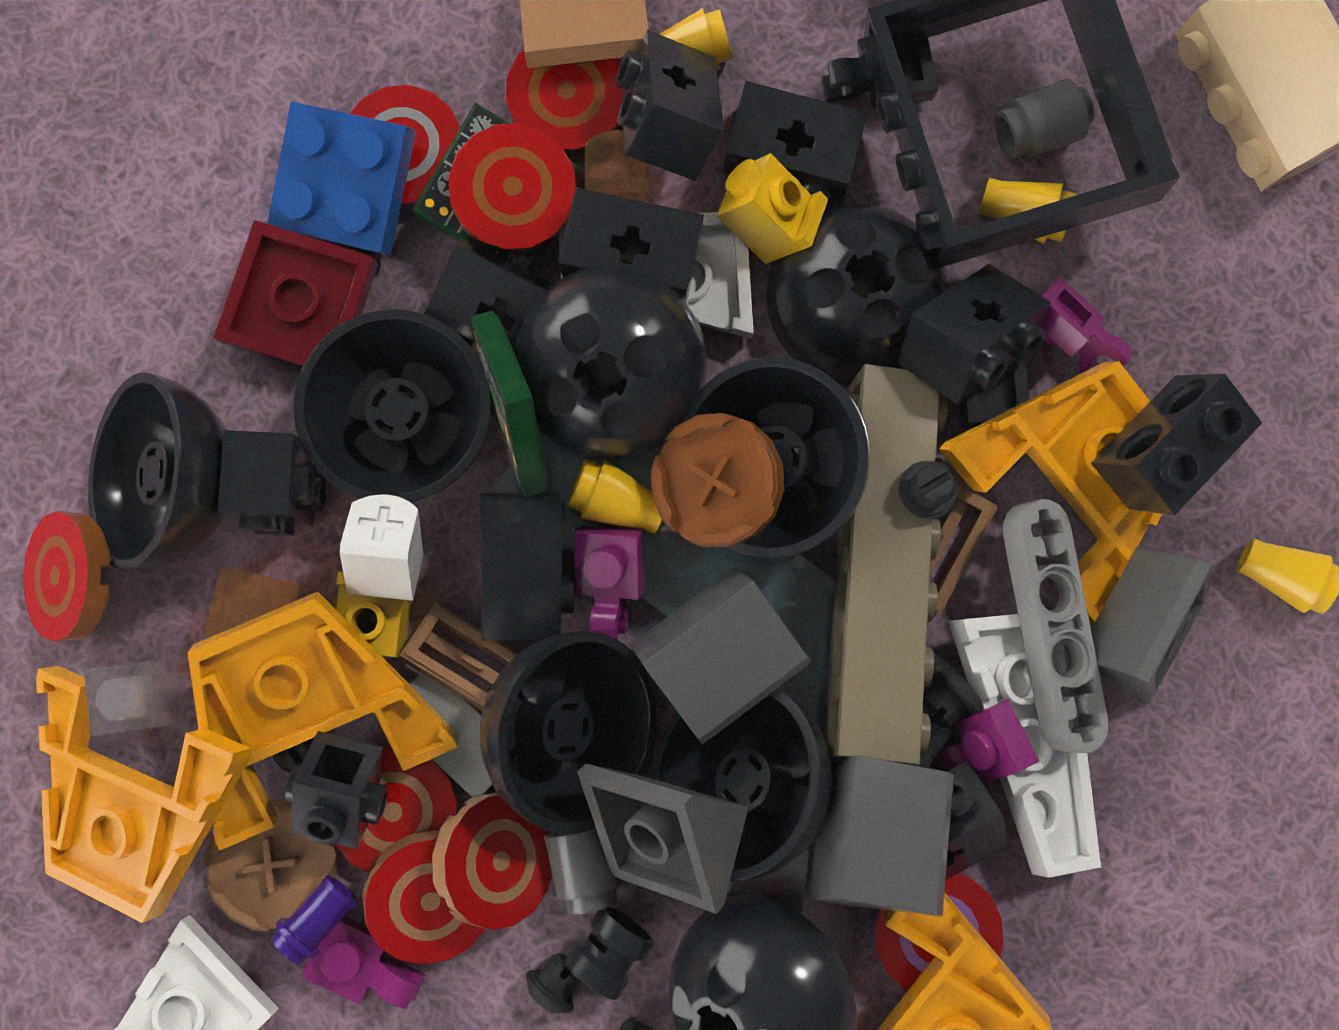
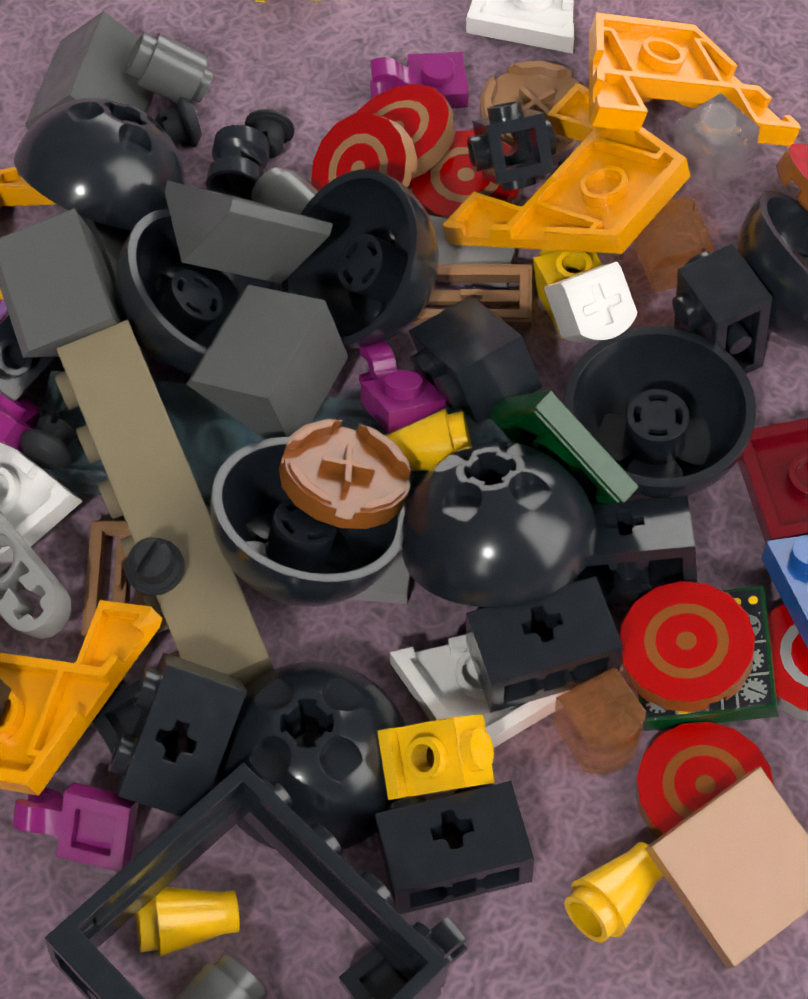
camera: 160 degrees right, 25 degrees down
dark purple pin [271,875,358,965] -> none
black brick [616,29,725,181] -> none

